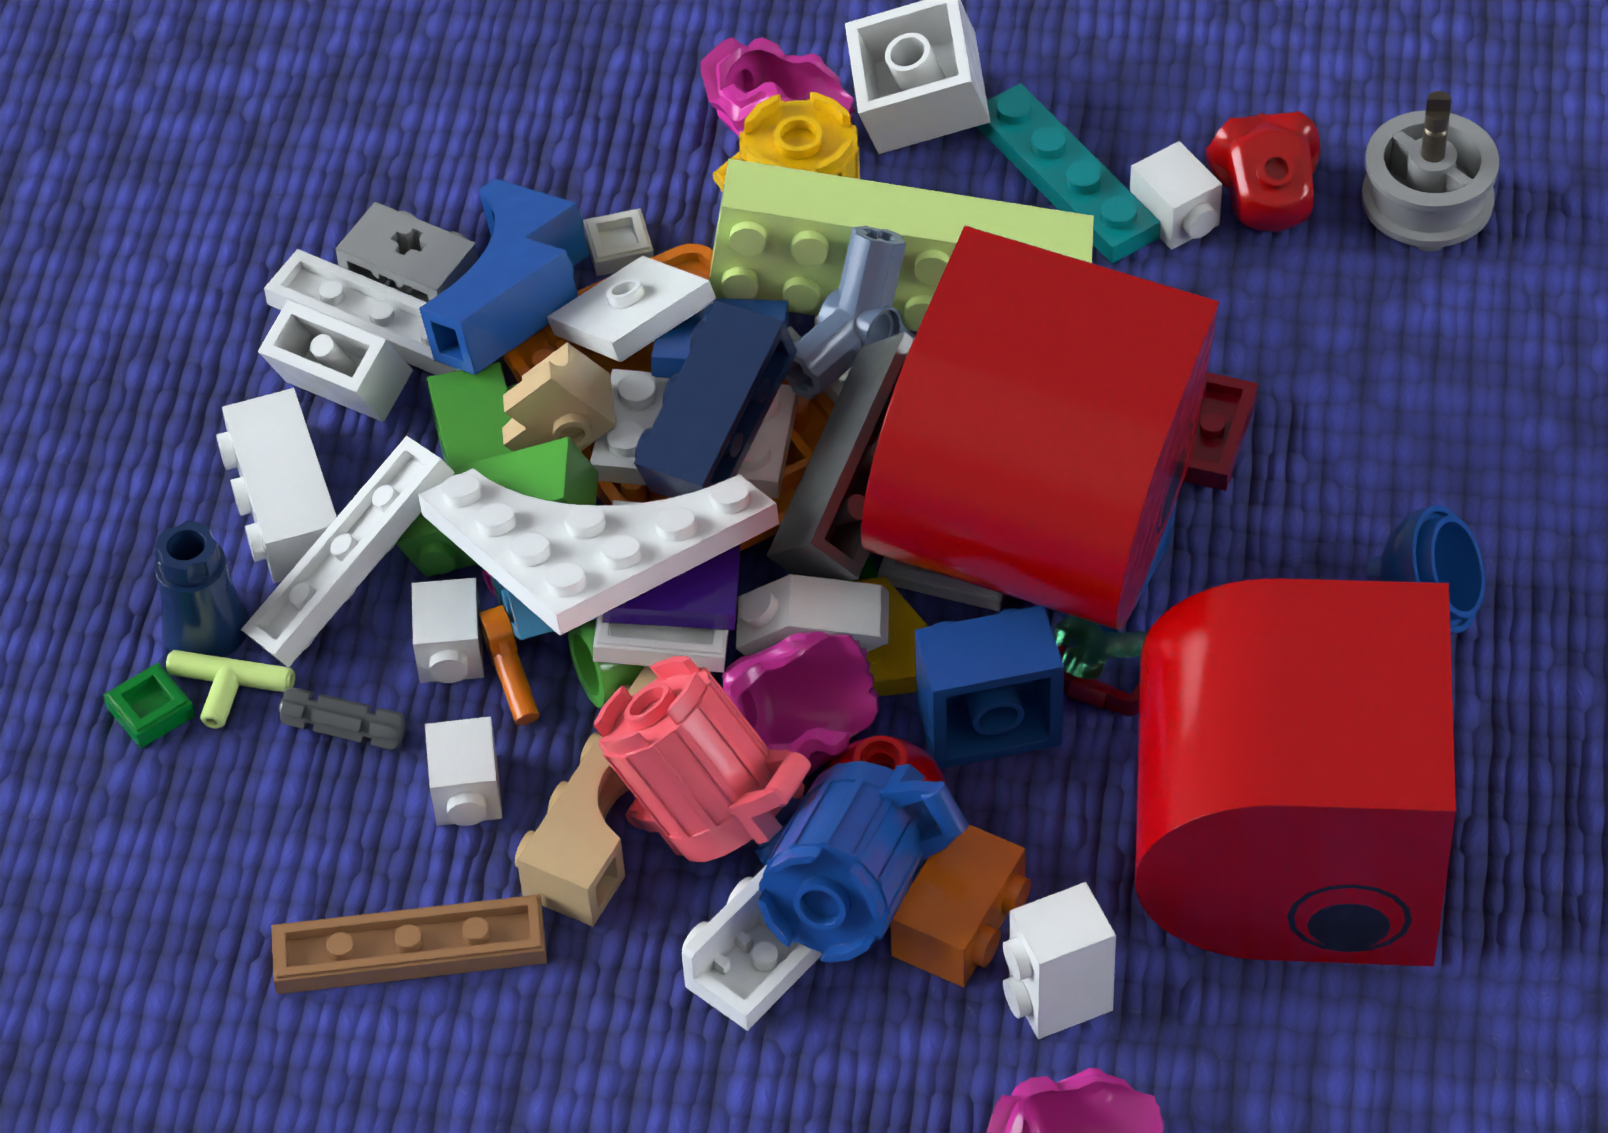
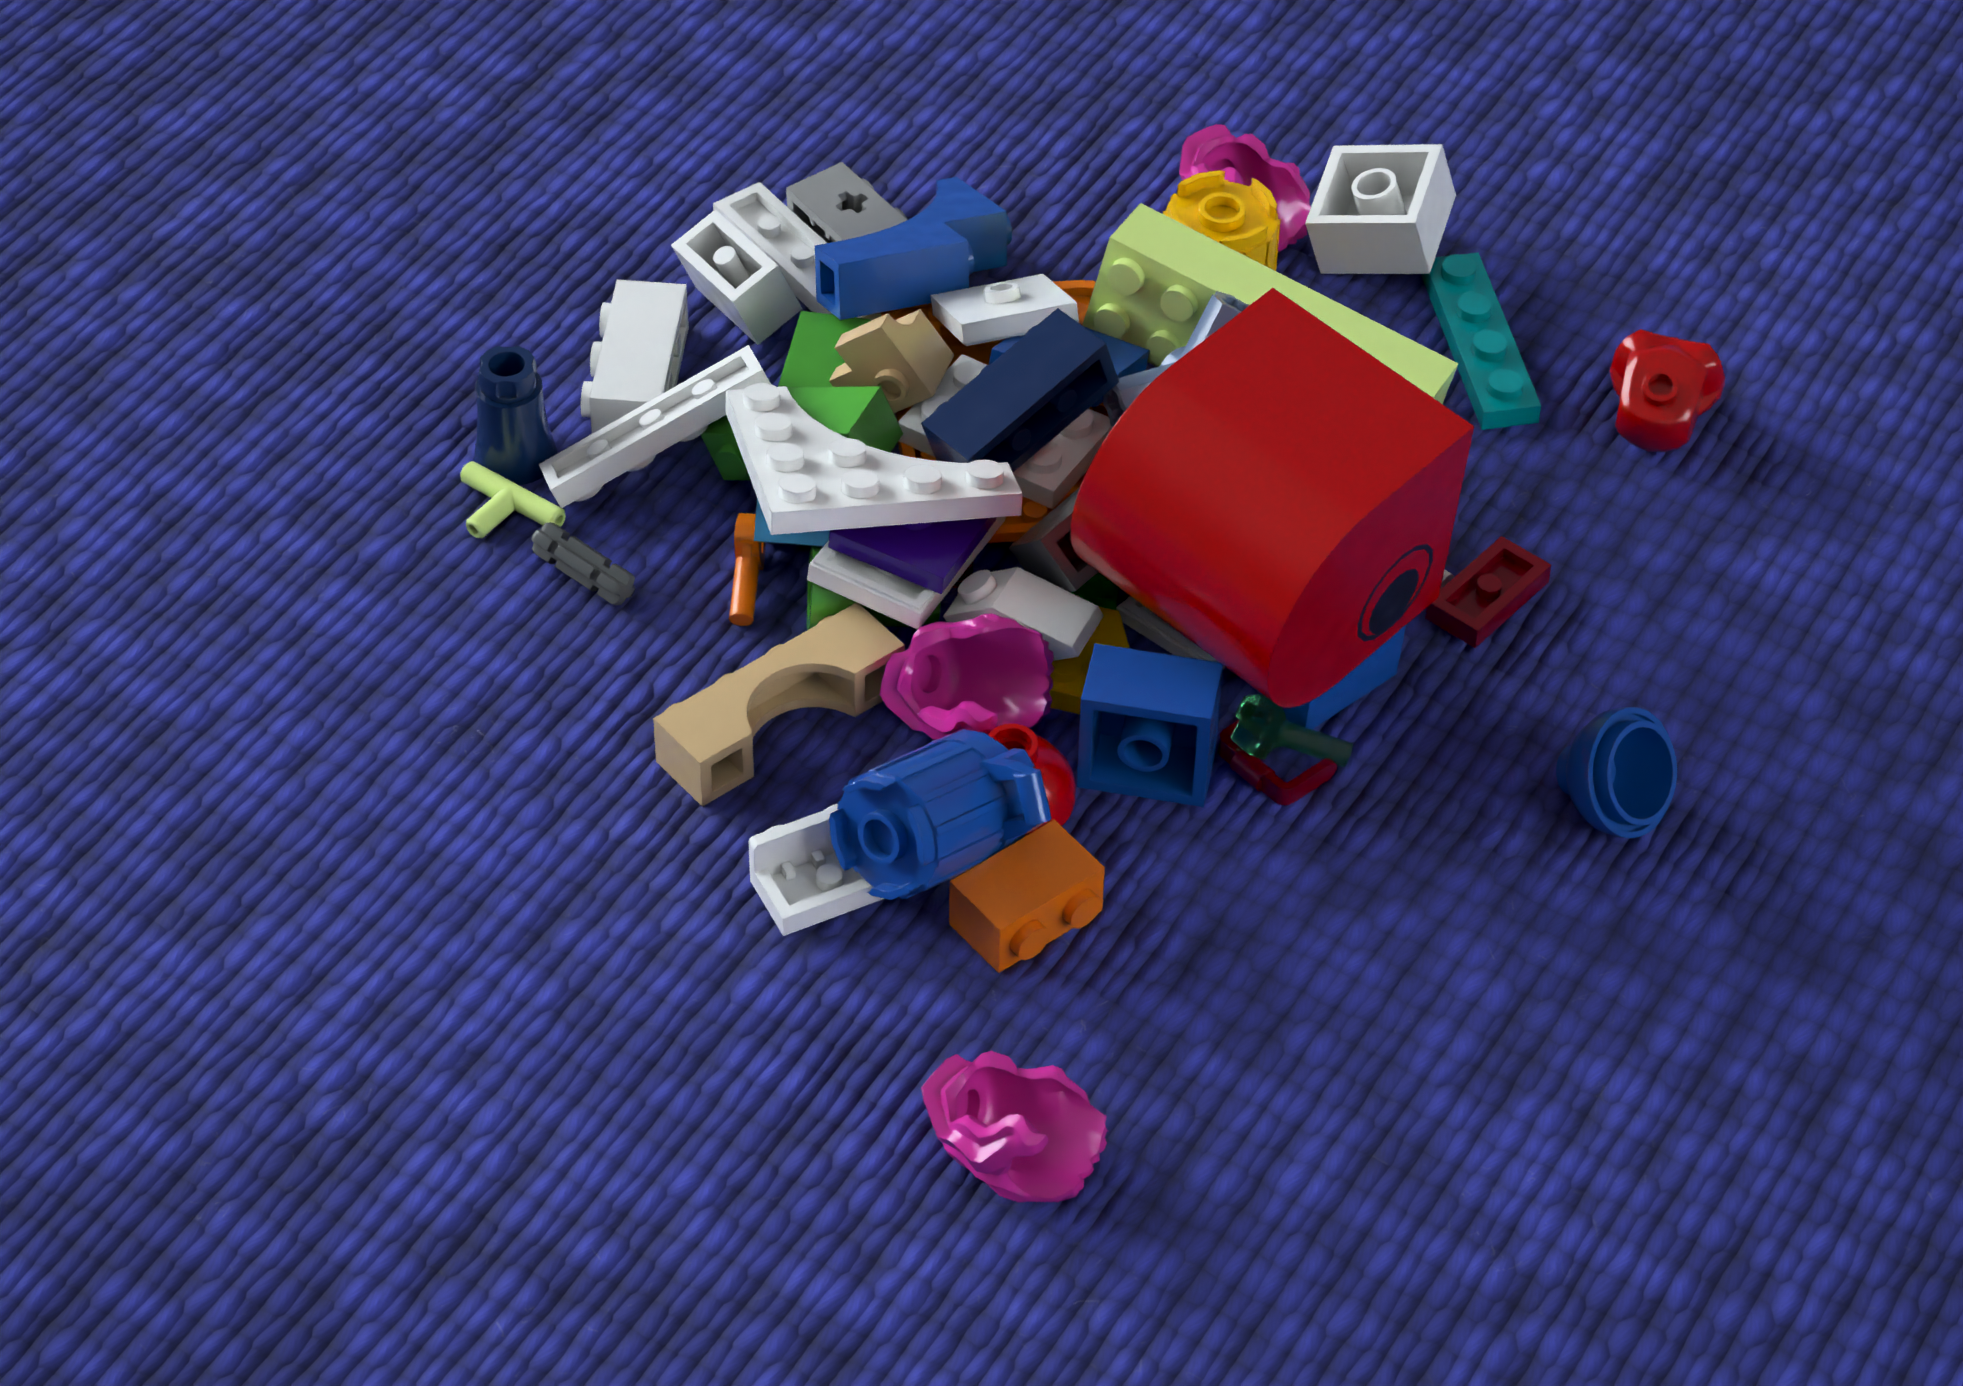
camera: 20 degrees right, 5 degrees down
green tile [103,663,195,749] -> none
medium nougat tile [271,894,547,994] -> none
white brick [411,578,484,683] -> none
white brick [425,716,502,826] -> none
white tile [583,208,654,276] -> none
coral container [594,656,811,862] -> none
white brick [1003,882,1116,1039] -> none
white brick [1130,141,1222,250] -> none
red brick [1135,578,1456,967] -> none
light grey wheel [1362,91,1499,252] -> none

